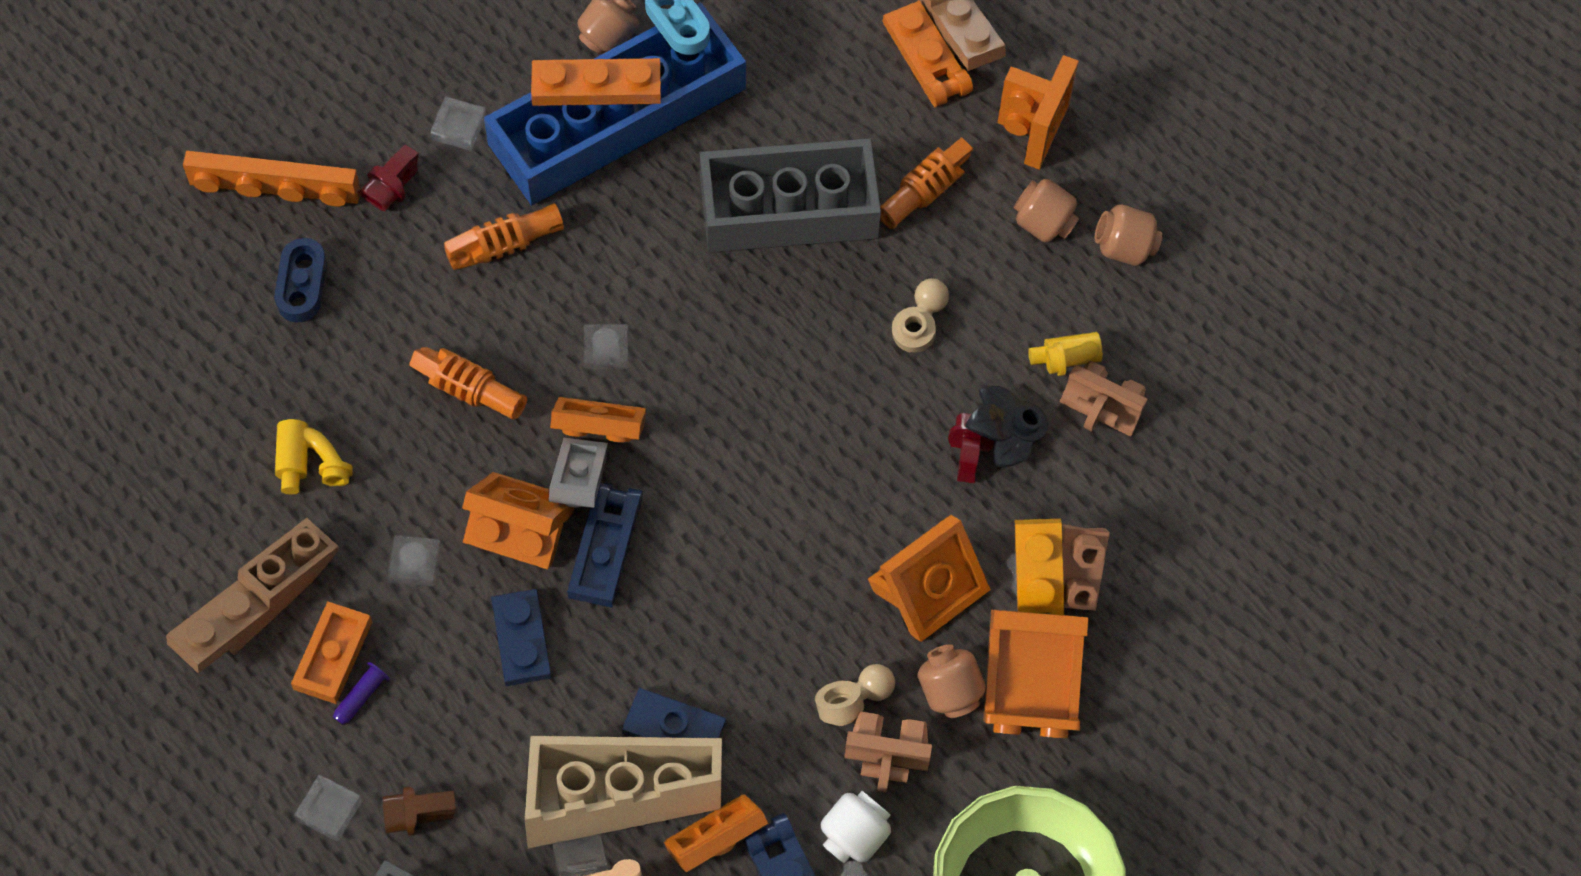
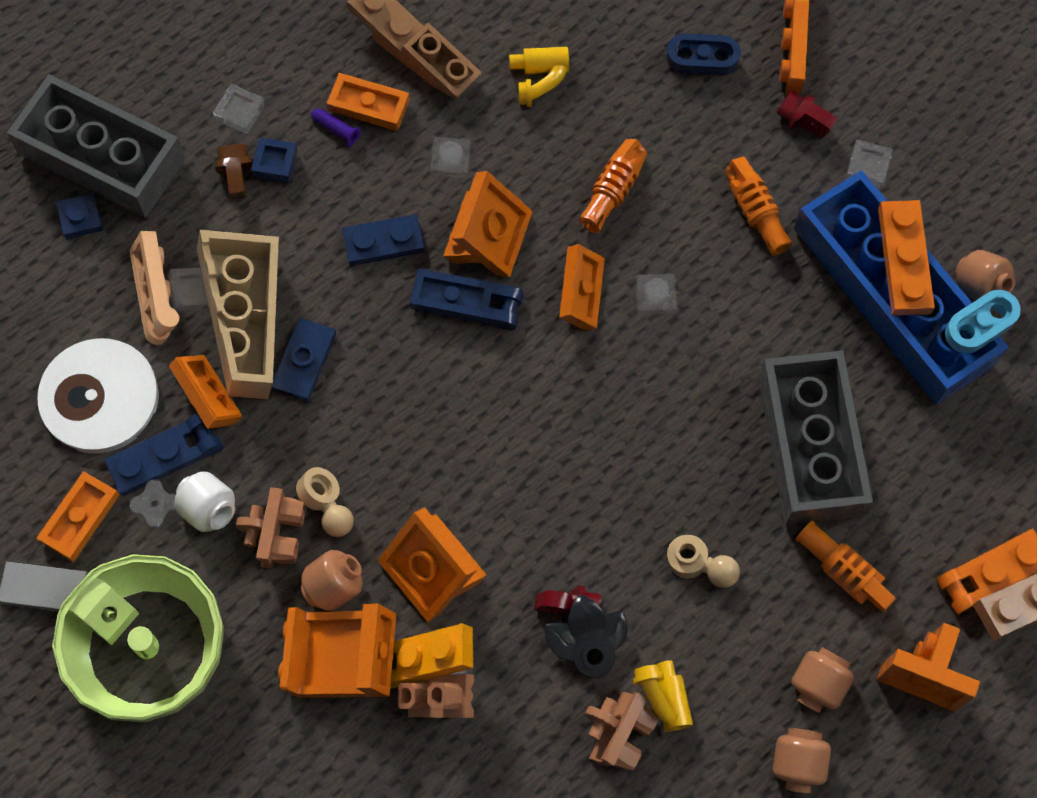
camera: 90 degrees right, 5 degrees up
light grey plate [549,438,608,508] -> none
none -> dark blue plate [251,137,298,183]

